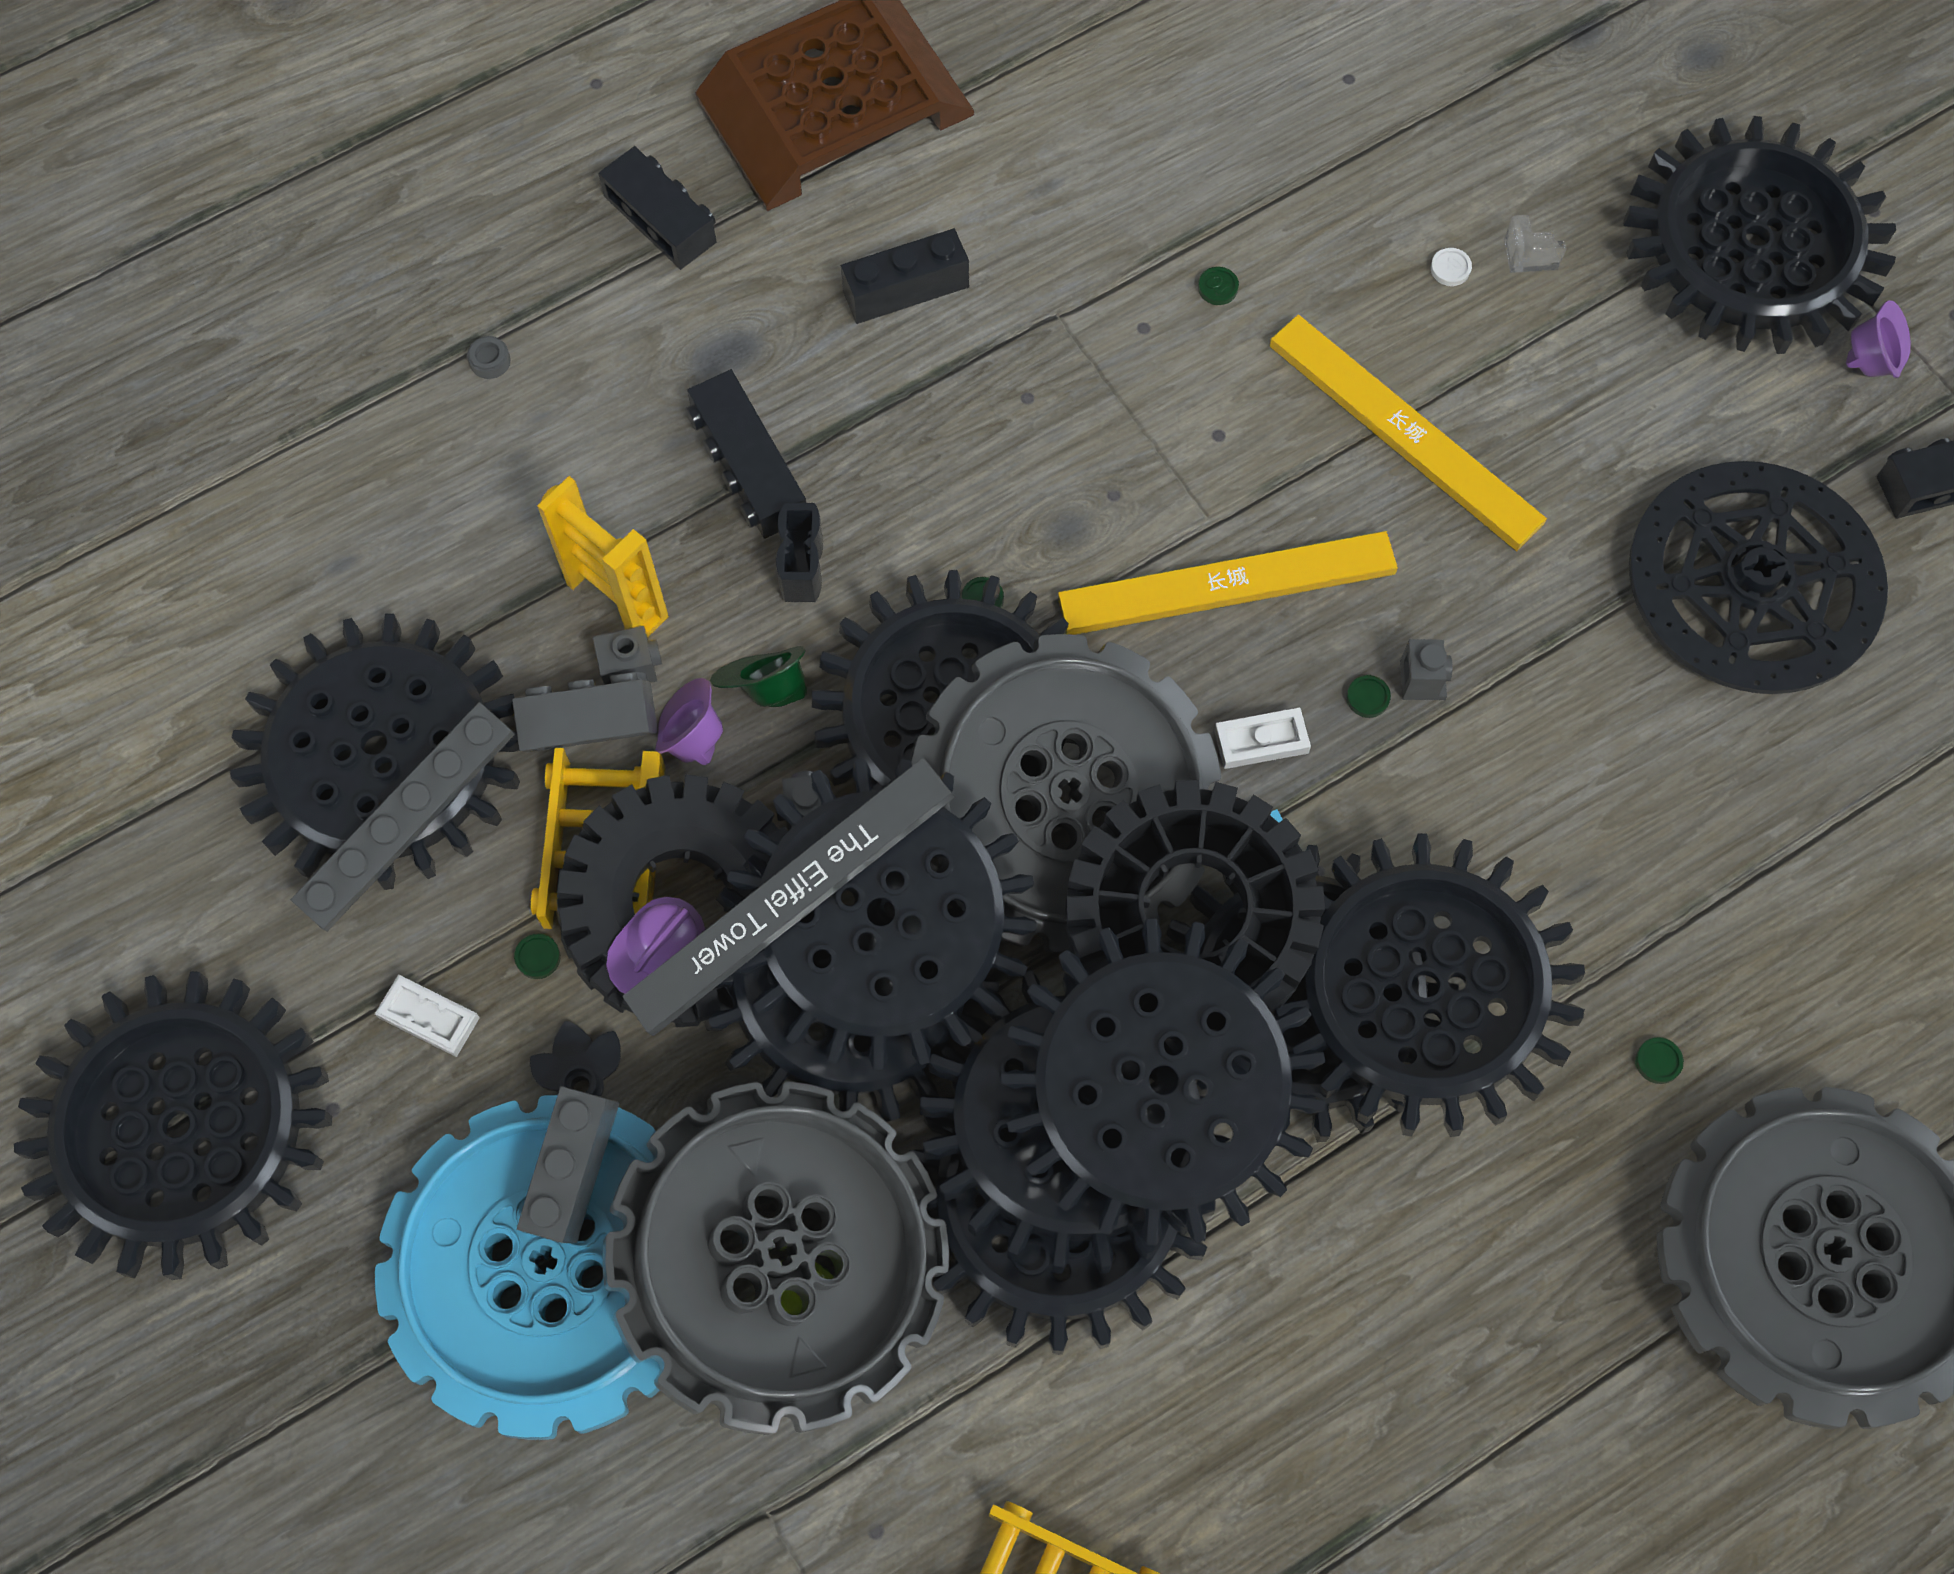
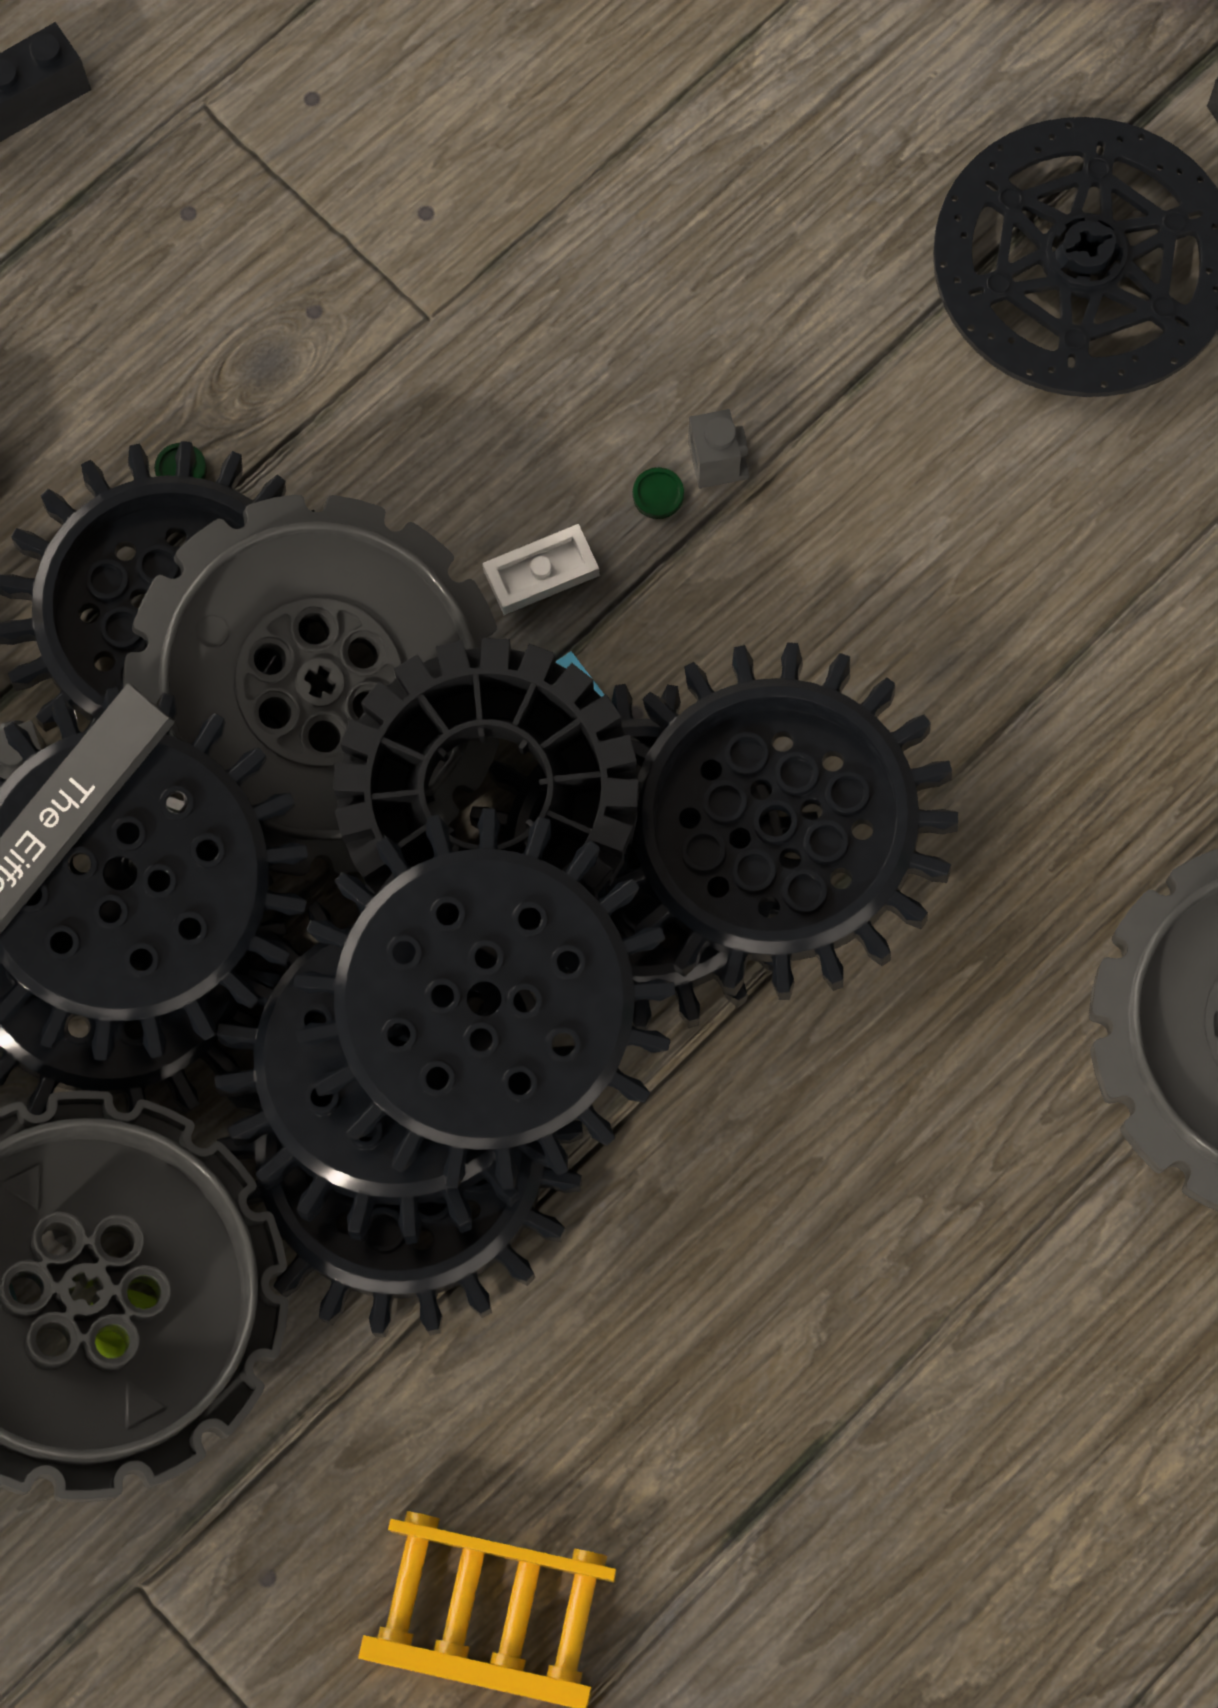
camera: 10 degrees left, 5 degrees up
yellow tile [1058,531,1398,635] -> none
dark green piece [1198,267,1239,305] -> none
yellow tile [1269,314,1547,551] -> none
dark green piece [1635,1037,1684,1084] -> none

